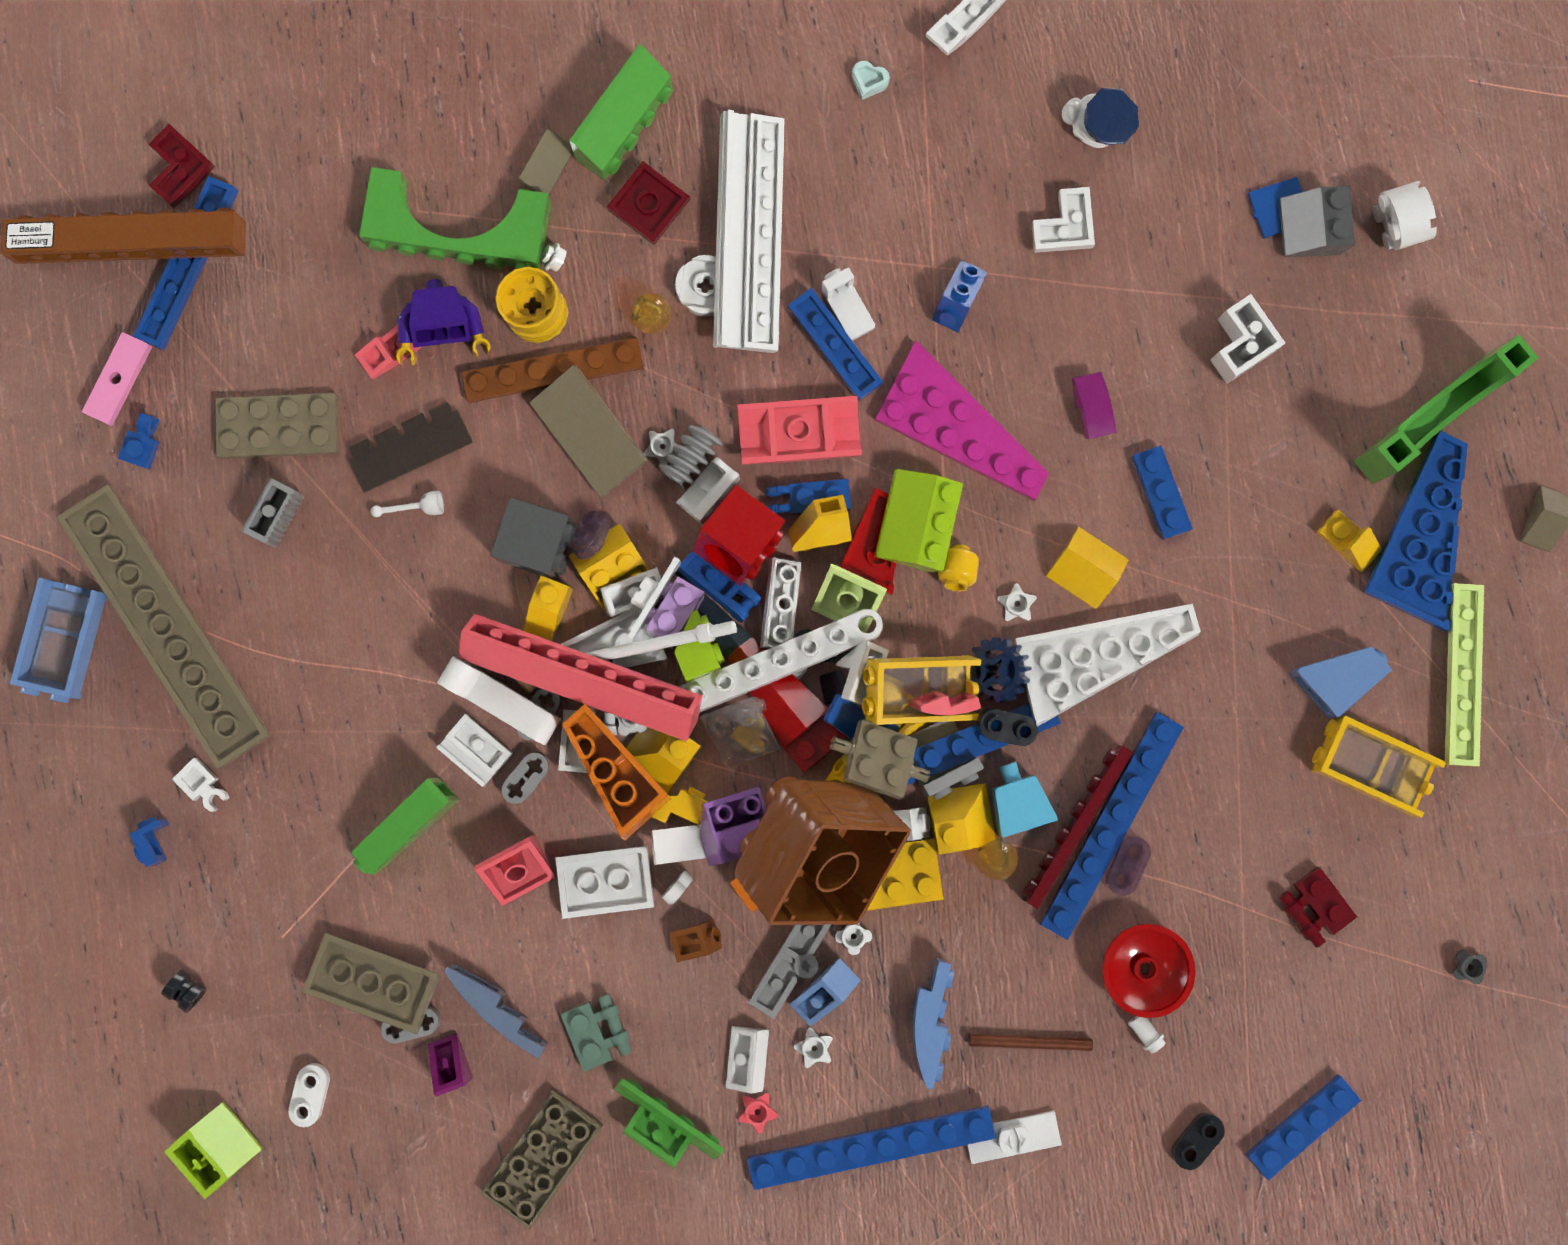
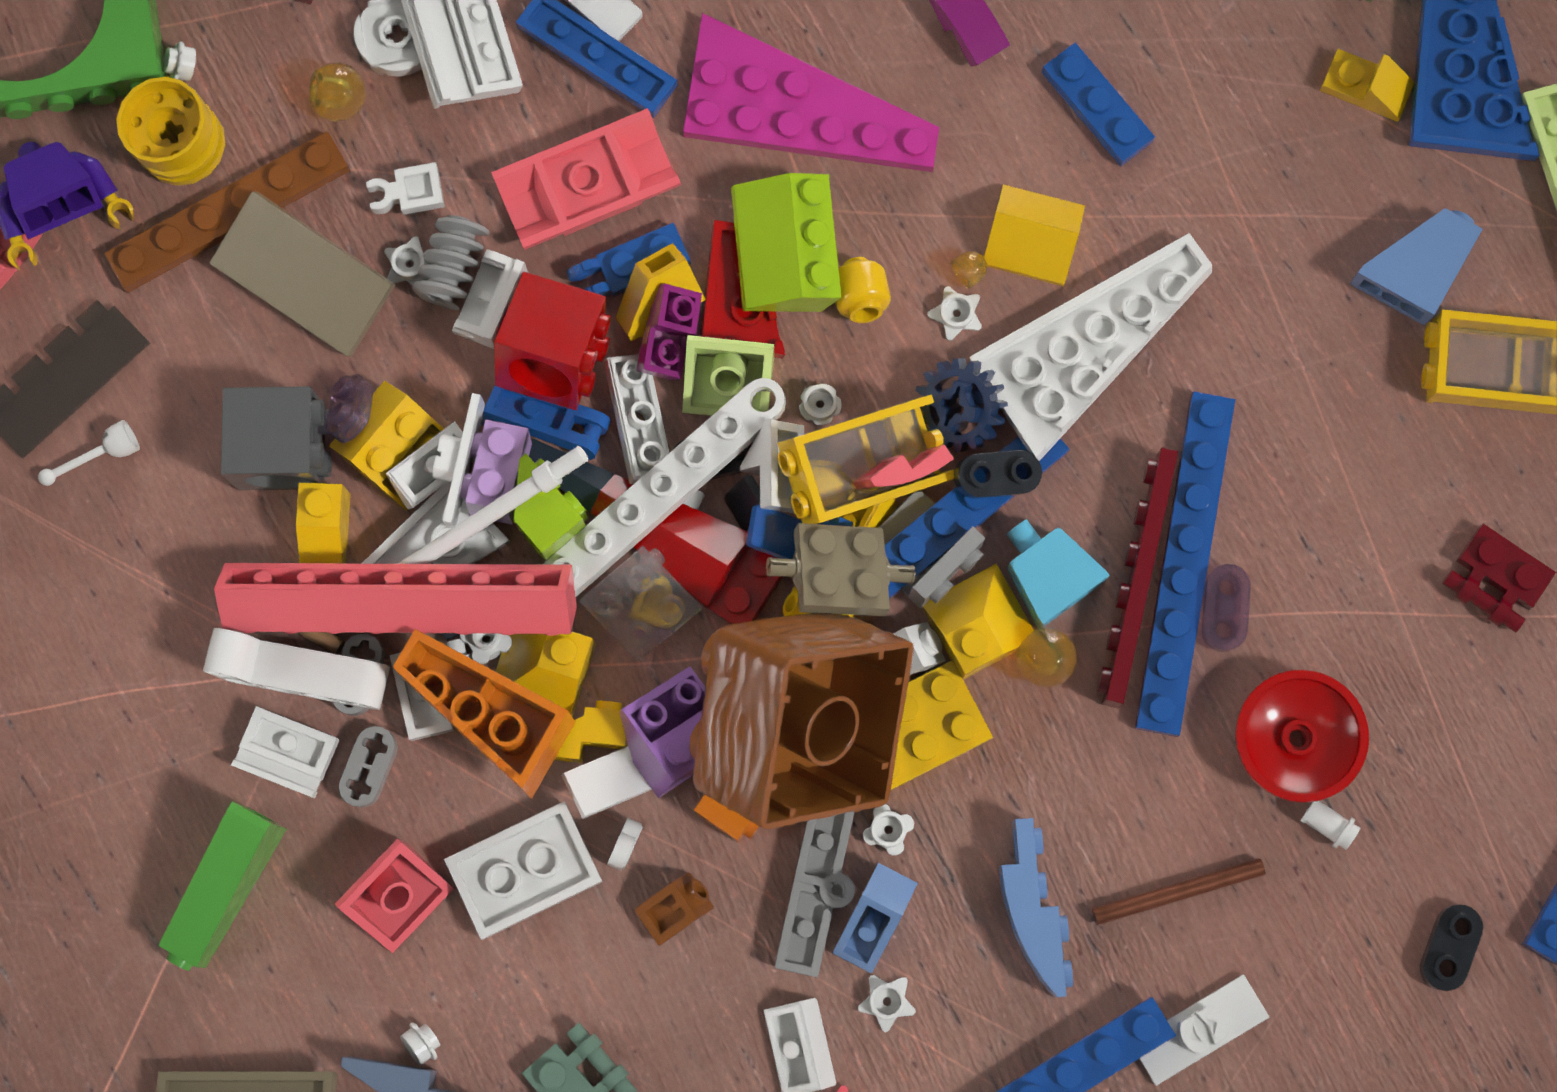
camera: 15 degrees left, 5 degrees down
none -> white plate [366,162,445,215]
none -> white plate [400,1022,440,1065]
none -> magenta slope [636,283,702,381]
none -> white plate [799,384,841,425]
none -> clear yellow hinge [951,251,987,289]

